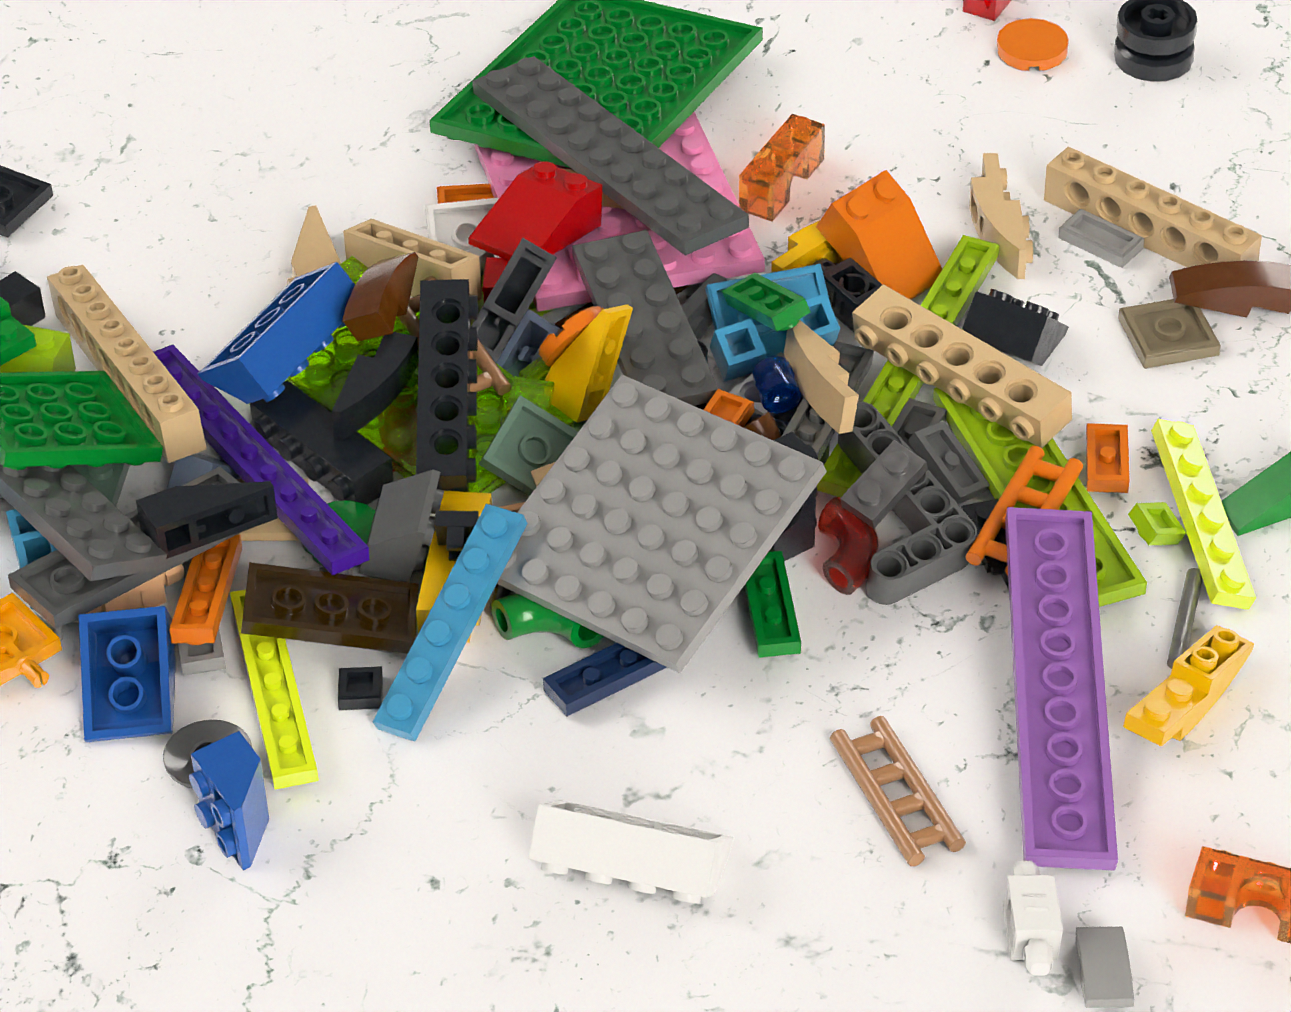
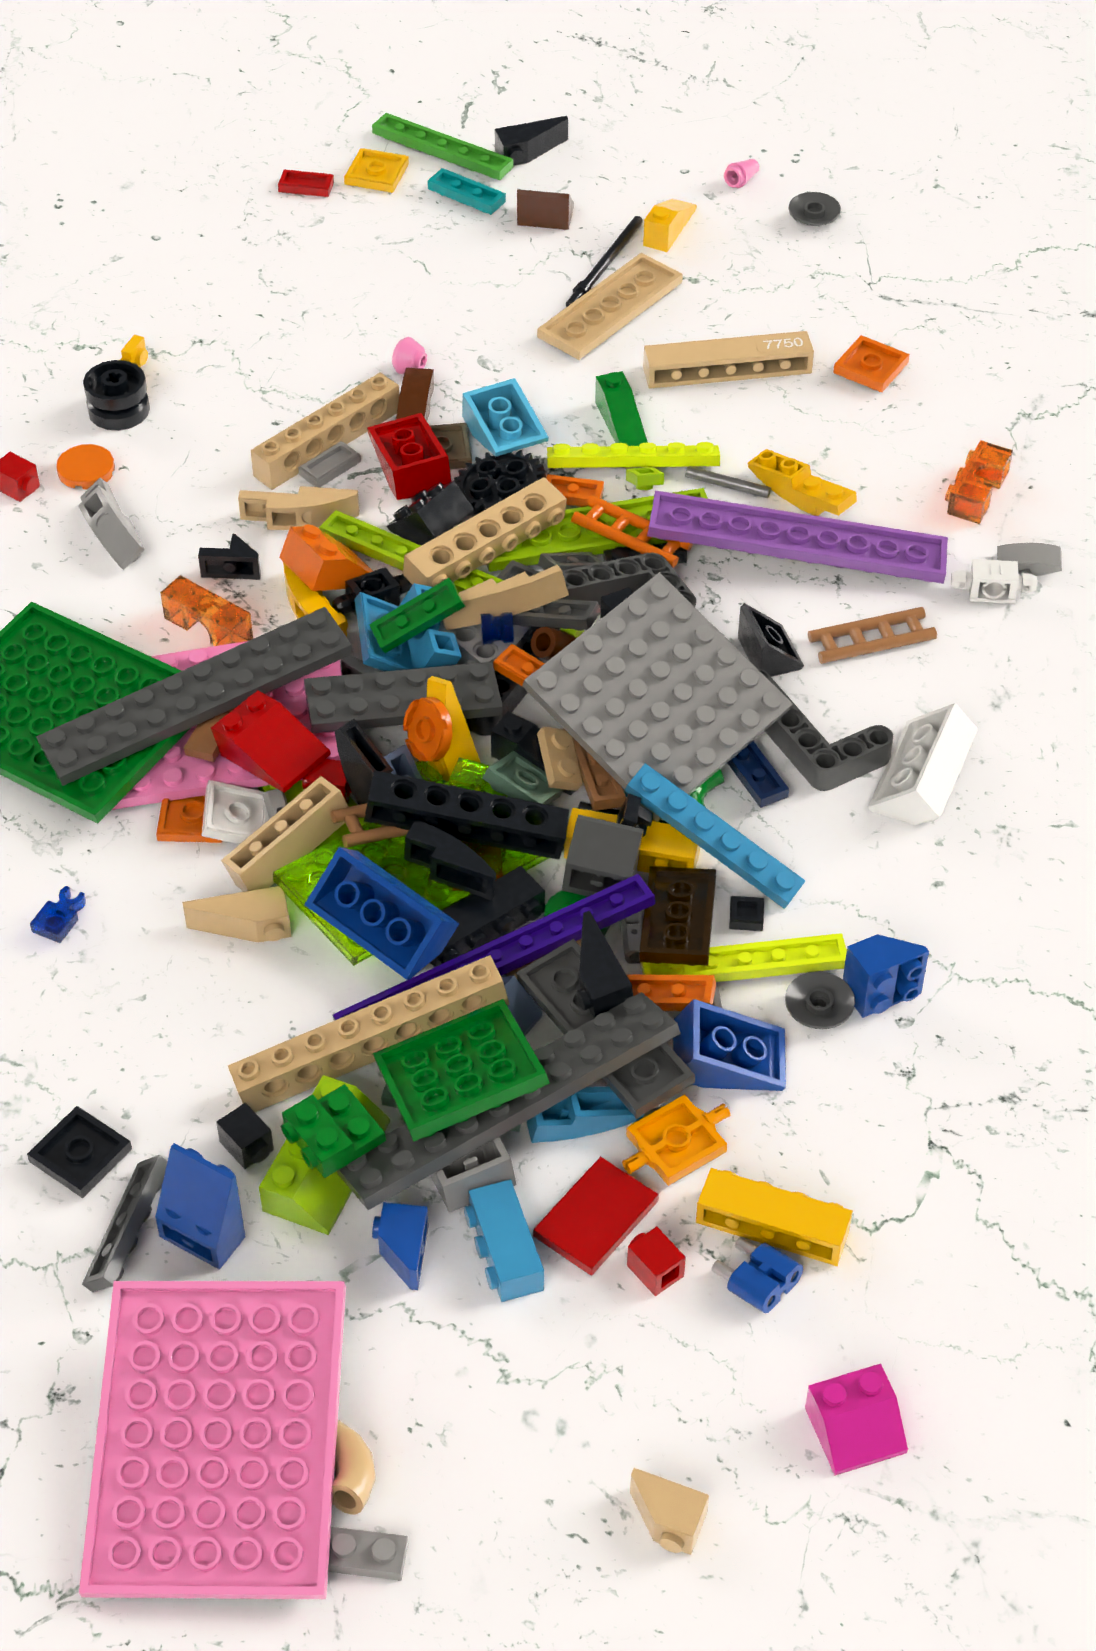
camera: 85 degrees left, 5 degrees up
reddish brown slope [342,252,419,342] -> none
flat silver plate [840,440,928,528] -> none
none -> clear blue plate [30,886,86,943]
none -> light grey slope [78,478,145,570]
none -> yellow plate [120,334,148,367]
none -> black slope [198,533,261,580]
none -> red slope [367,413,451,500]
none -> black gear [454,450,547,516]
none -> medium azure slope [462,378,549,457]
none -> black slope [738,603,804,677]
none -> dark grey beam [757,668,893,791]

